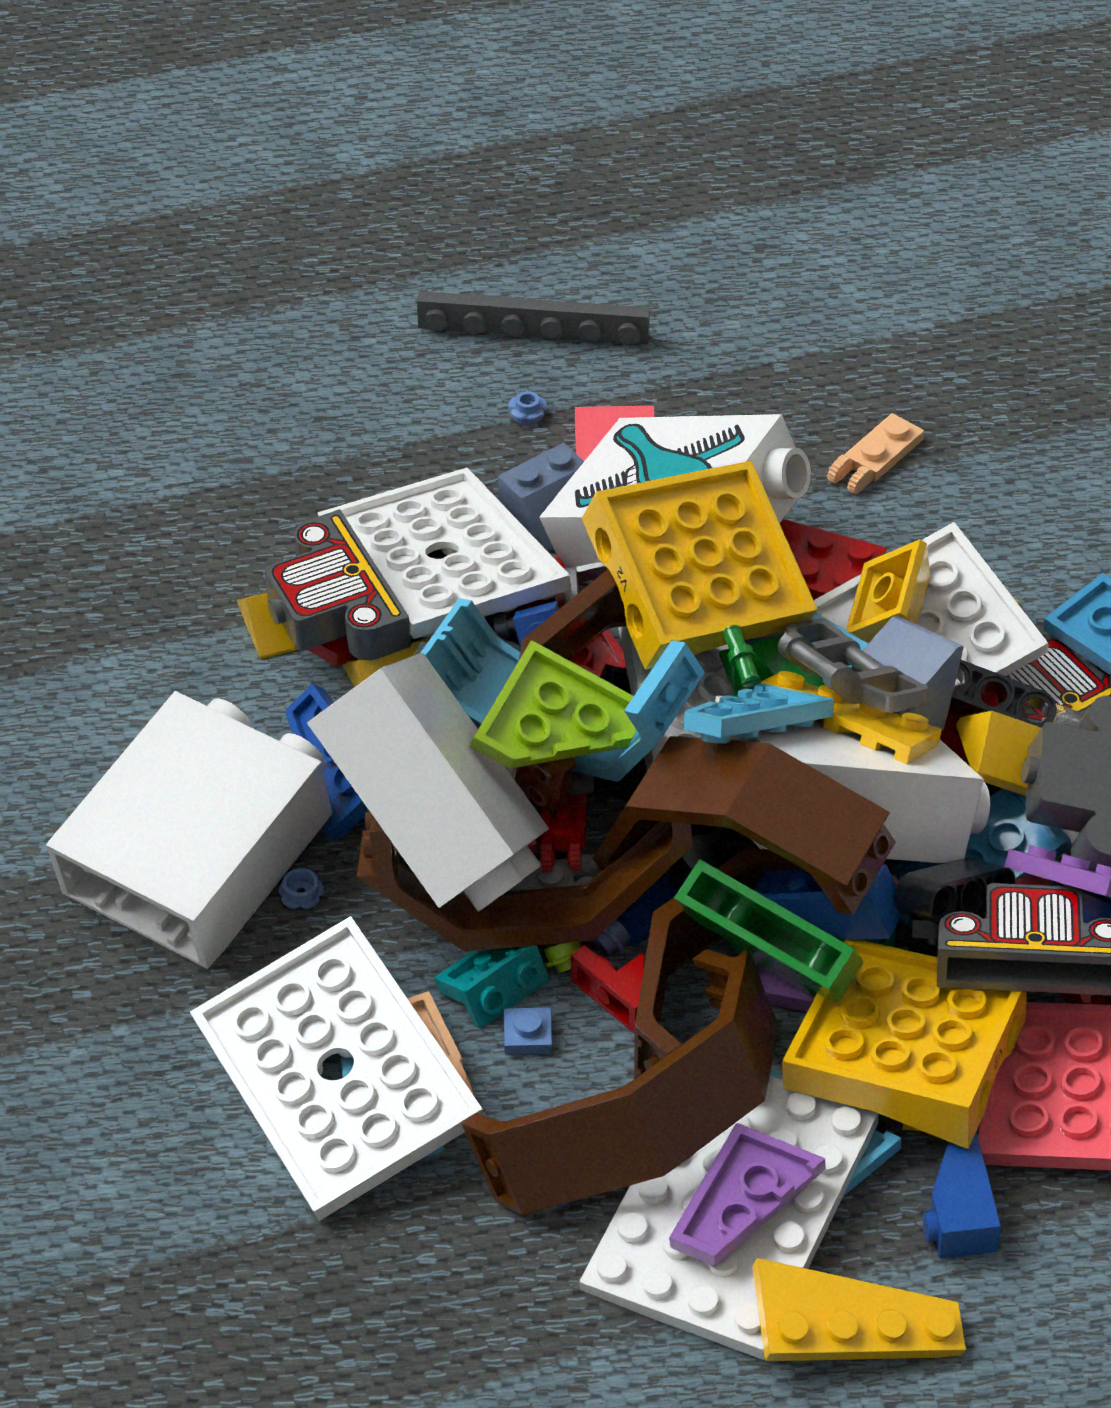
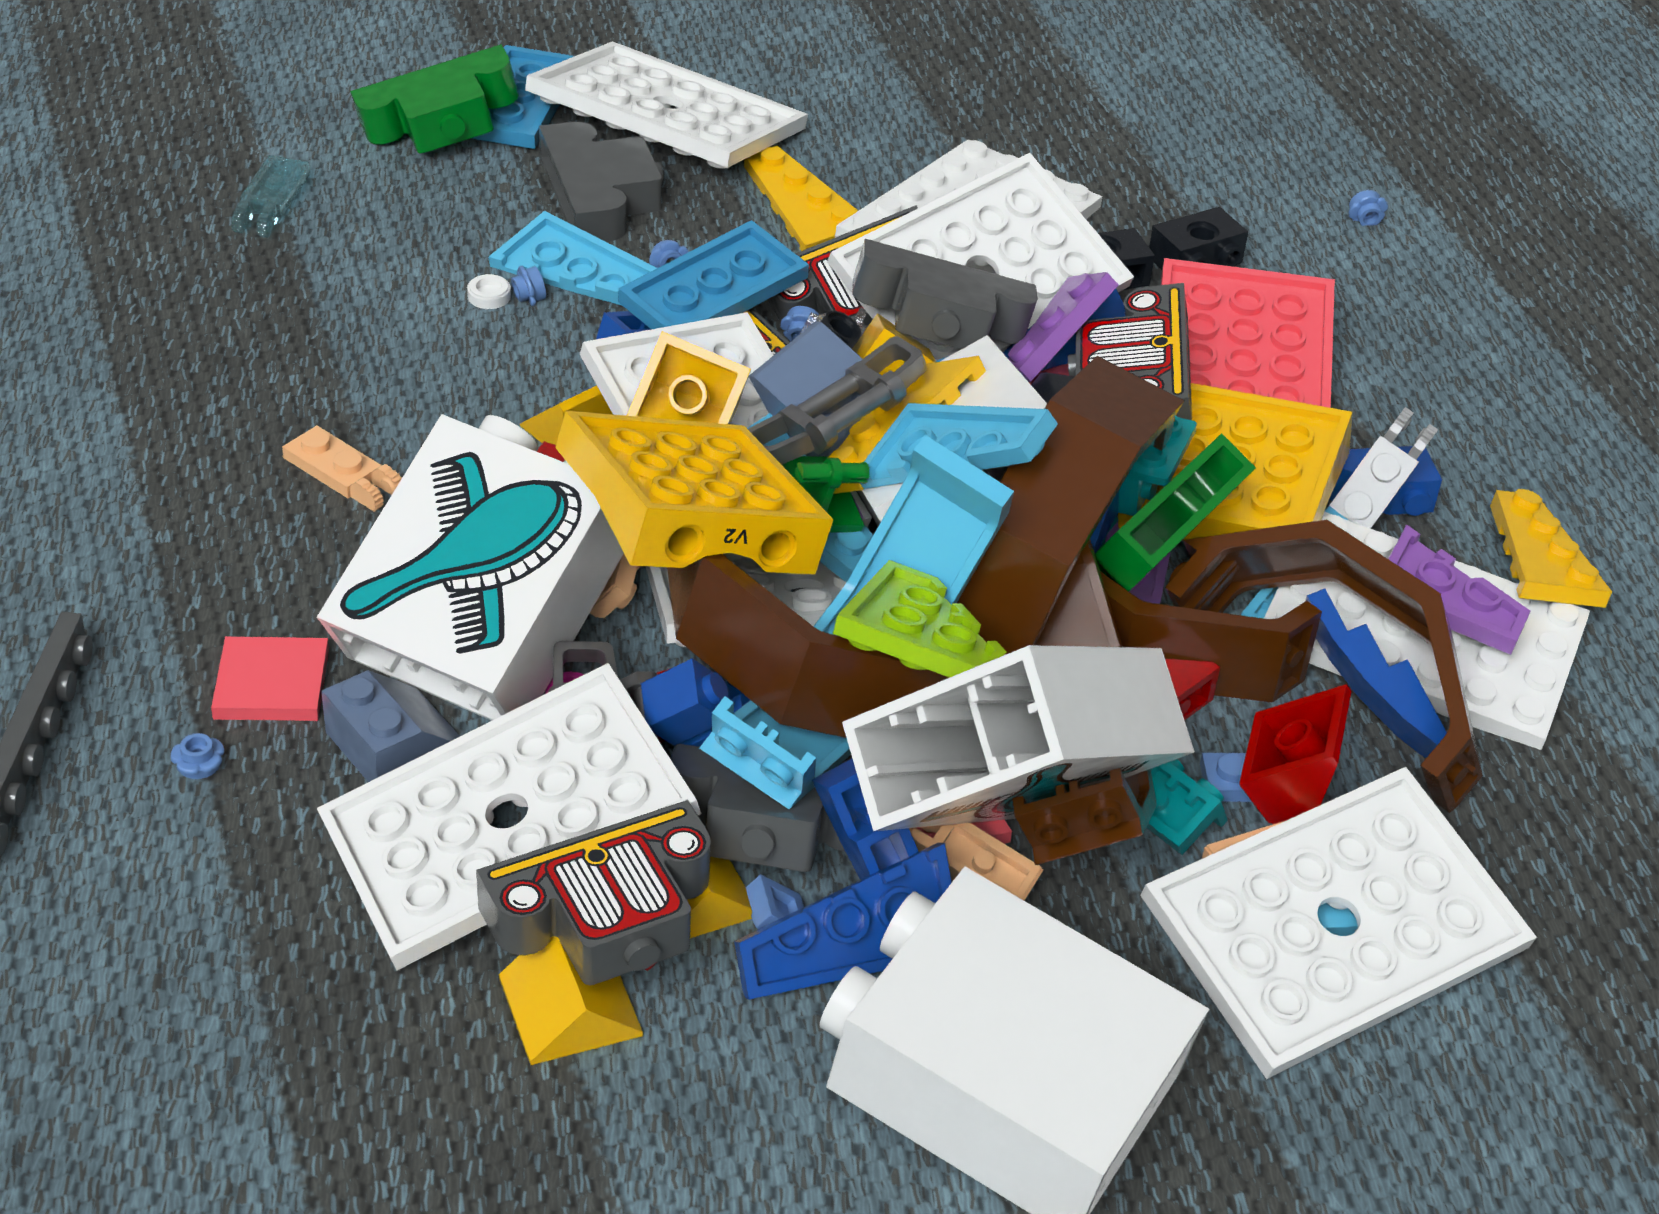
camera: 95 degrees left, 5 degrees down
none -> teal bracket [1118,416,1197,516]
none -> red slope [1239,684,1352,824]
none -> hinge [1329,407,1439,529]

